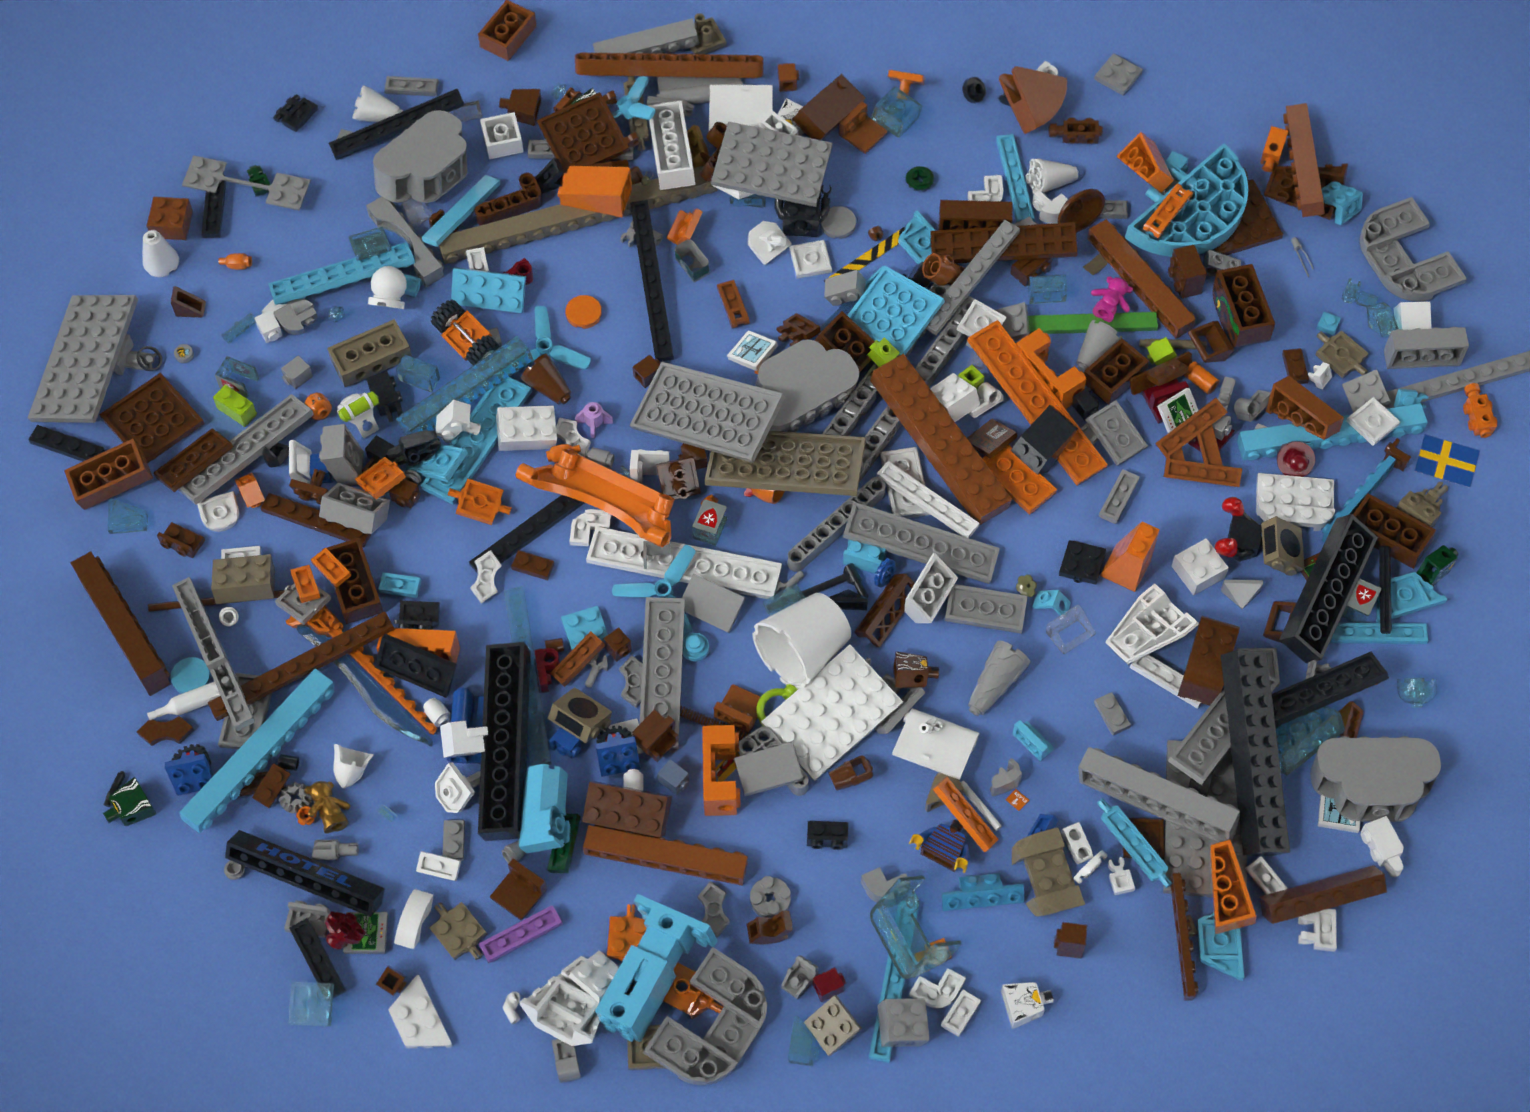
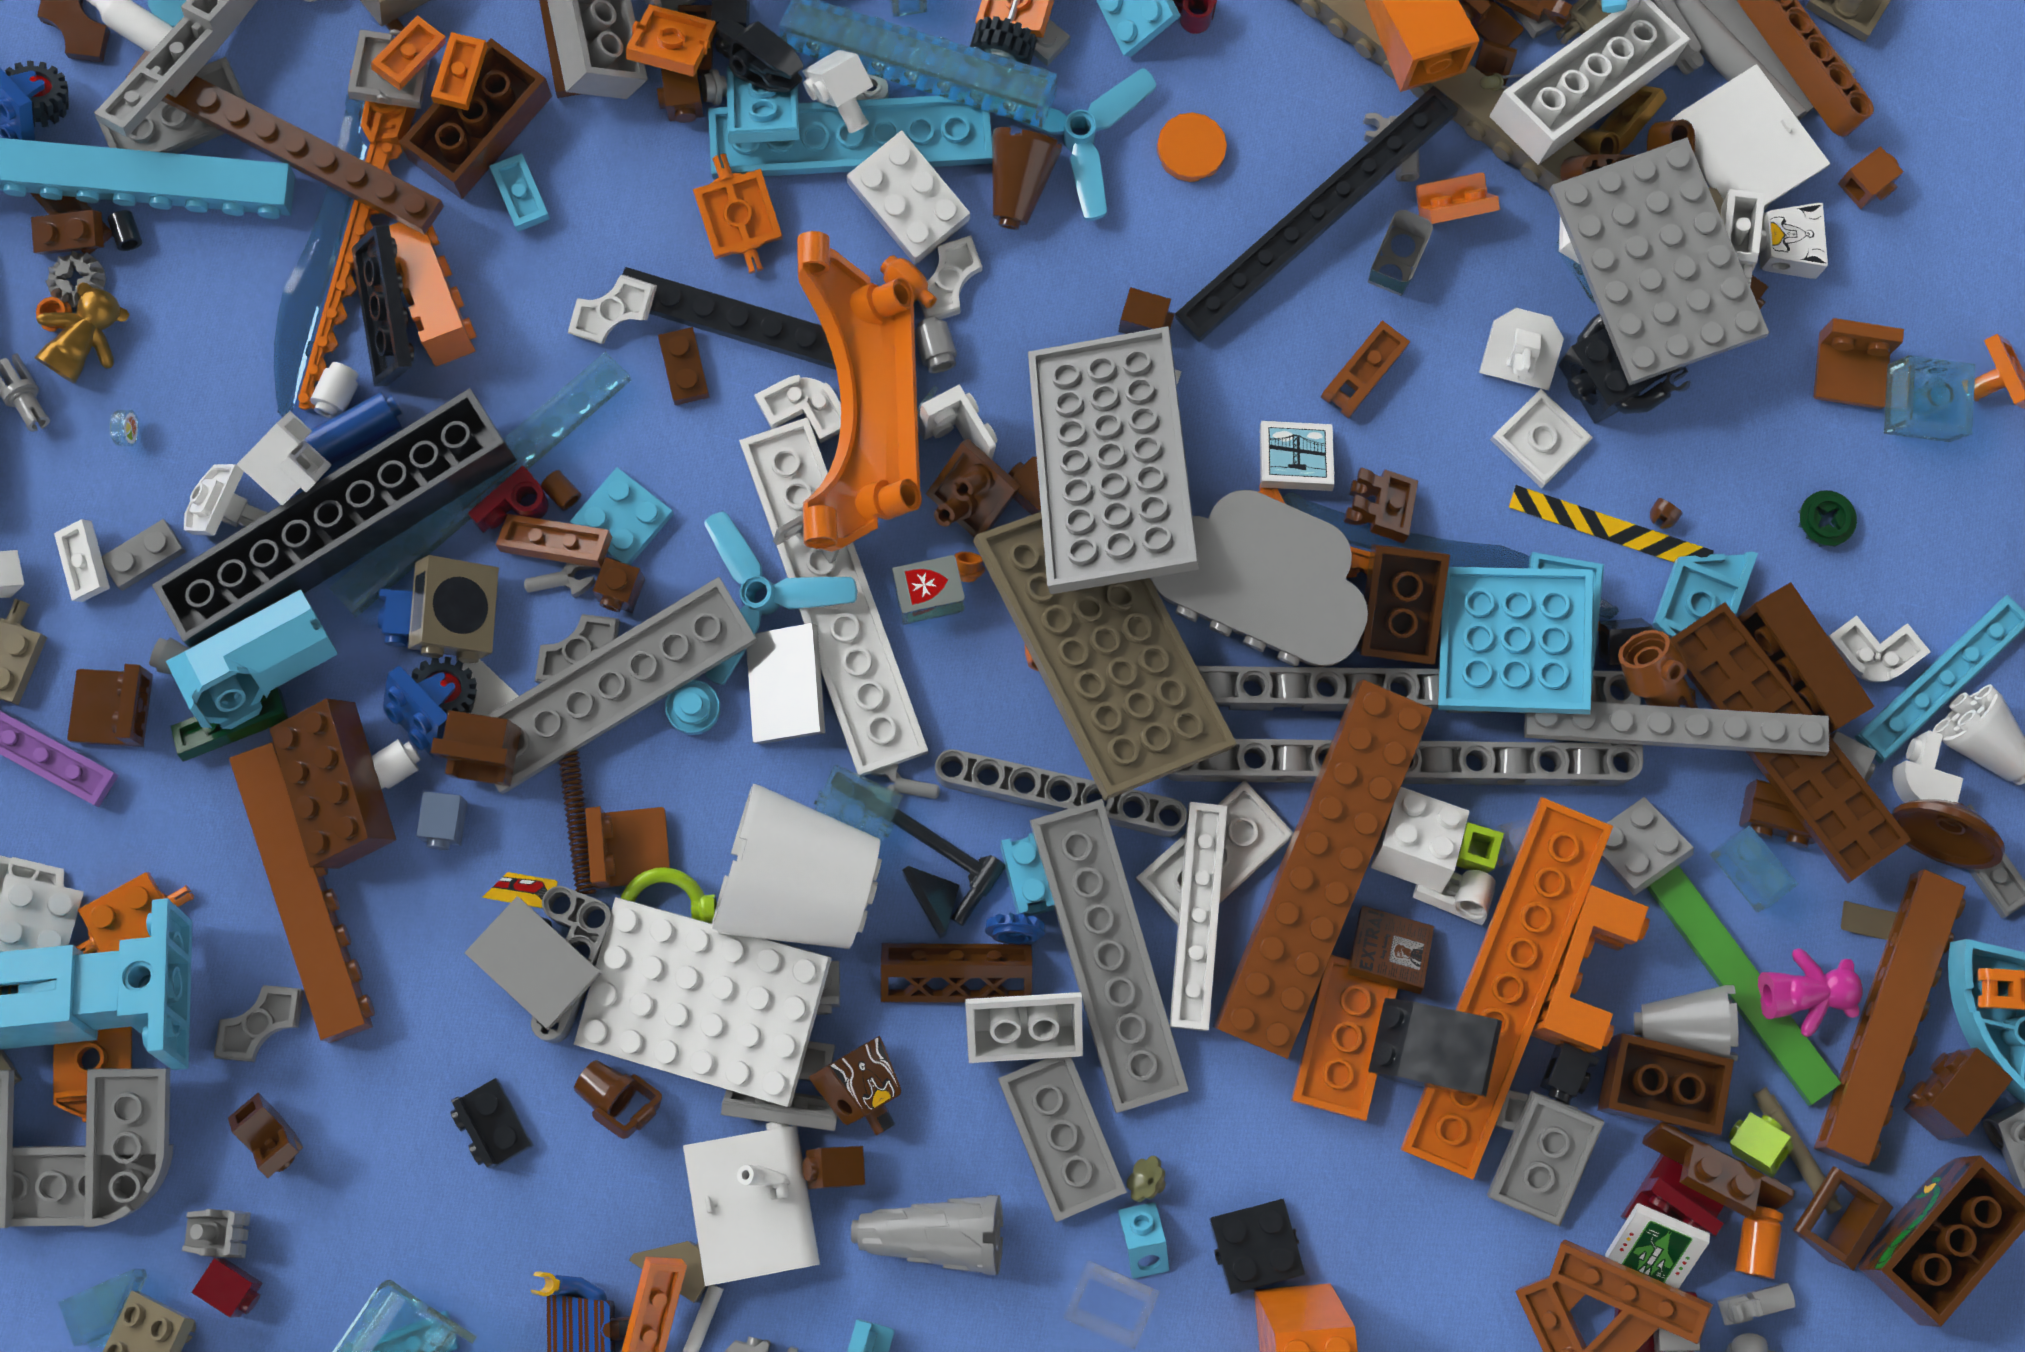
camera: 50 degrees right, 15 degrees up
white helmet [333,744,374,788] -> none
black bracket [394,600,440,629] -> none
lavender brick [575,402,613,438] -> none
orange plate [702,725,741,816] -> none
light grey plate [750,876,791,918] -> none
reddish brown brick [792,74,866,141] -> none
light grey tile [821,206,856,239] -> none
light grey brick [824,270,866,306] -> none
light grey brick [861,867,909,904] -> none
lime brick [867,337,900,367] -> none
white bracket [956,299,1006,349] -> none
light grey plate [1099,469,1140,524] -> none
none -> reddish brown brick [802,1146,865,1189]

